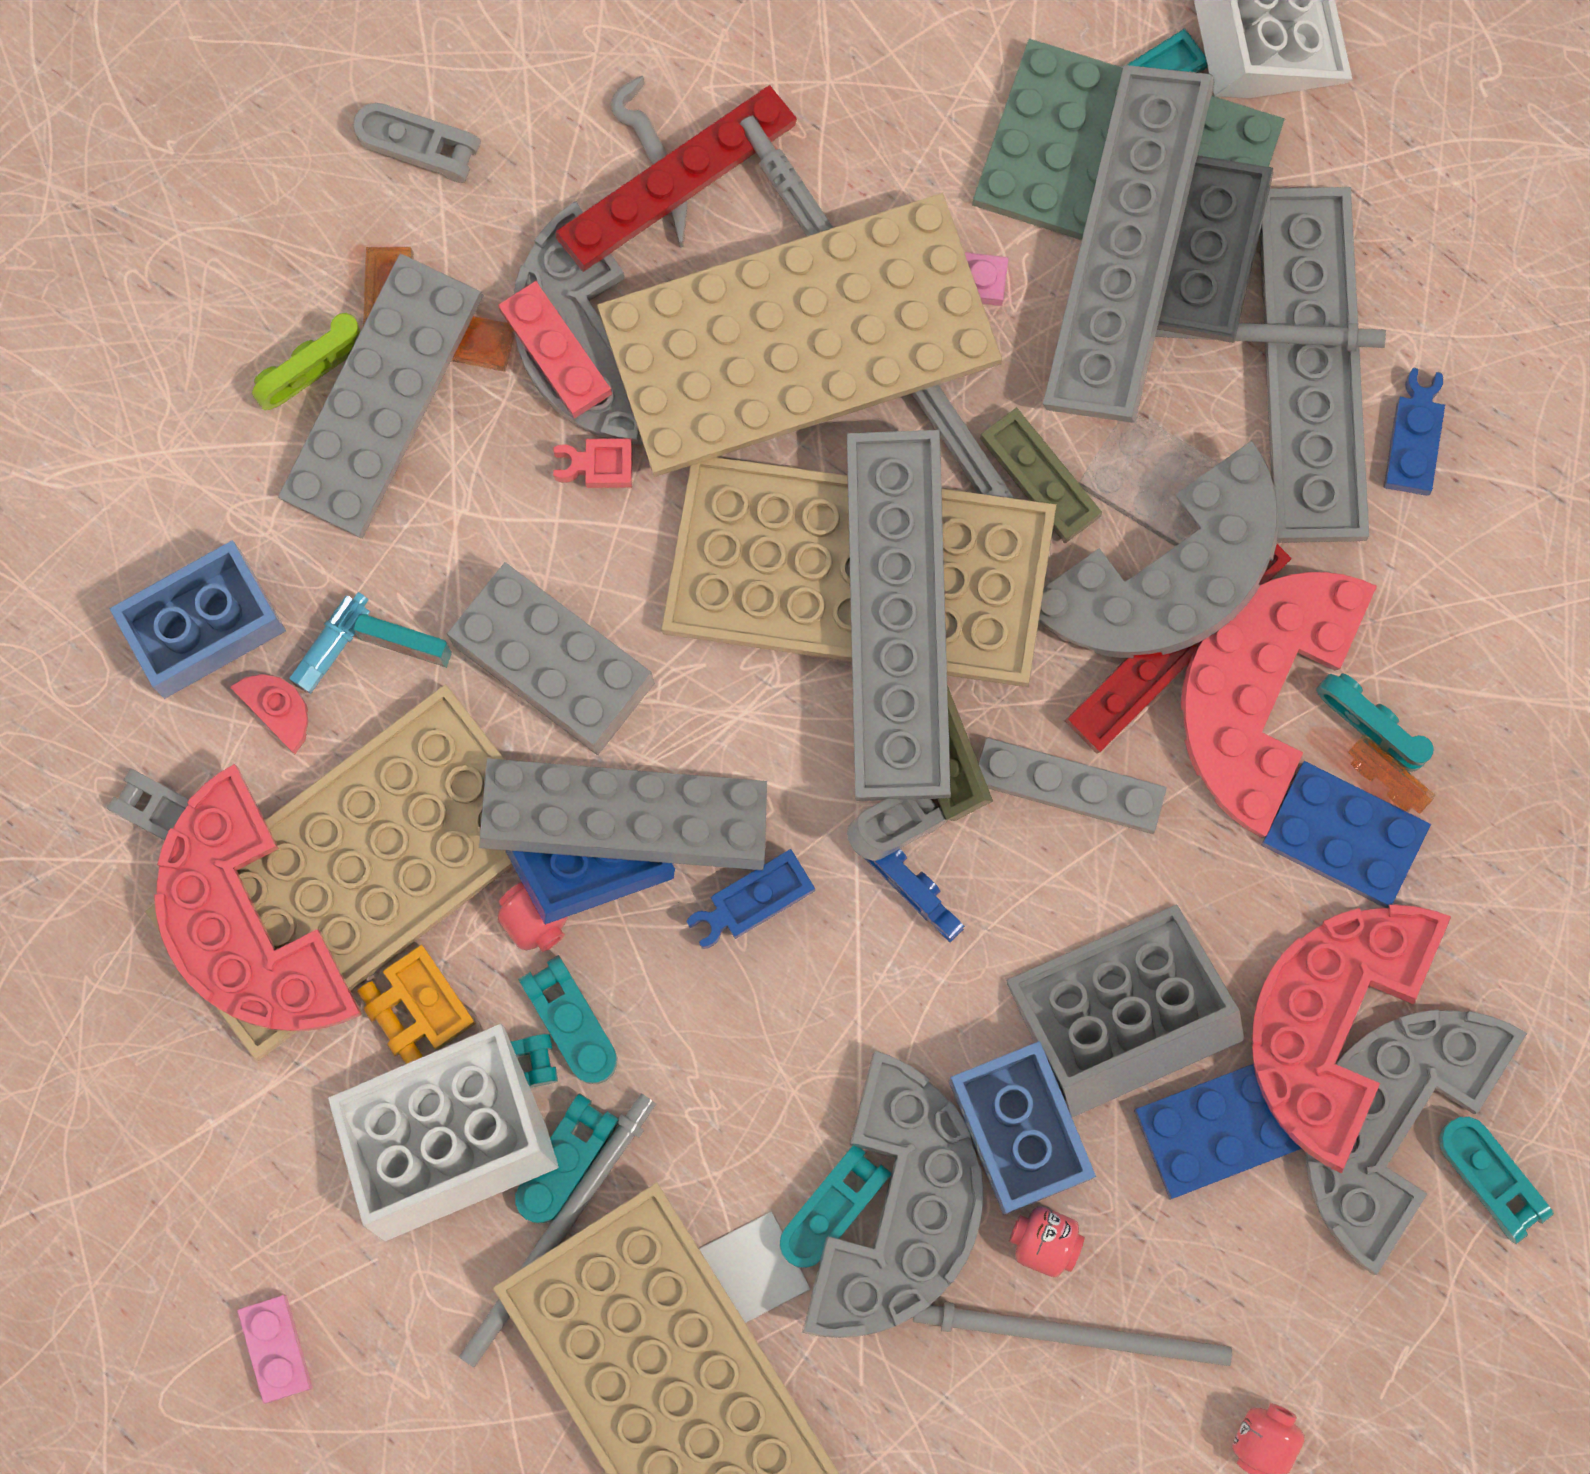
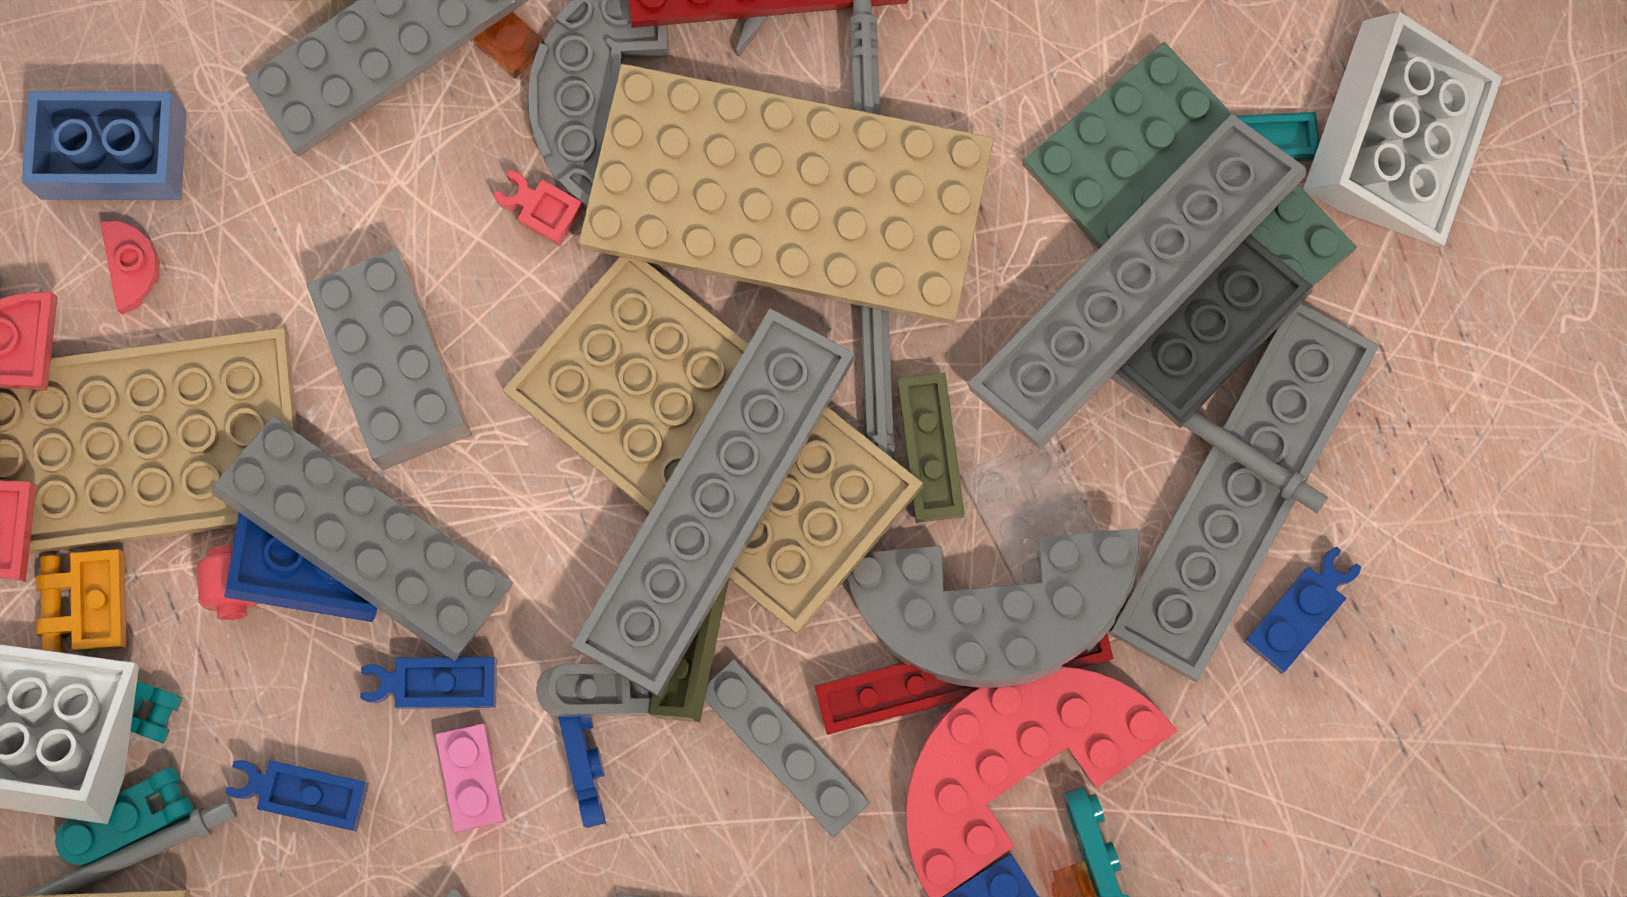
camera: 30 degrees right, 0 degrees up
medium azure piece [289,592,370,694] -> none
teal tile [353,614,452,668] -> none
coral plate [498,281,612,419] -> none
teal plate [518,955,618,1084] -> none
bright pink plate [964,252,1008,306] -> none
none -> blue plate [225,760,369,832]
none -> bright pink plate [435,723,506,833]

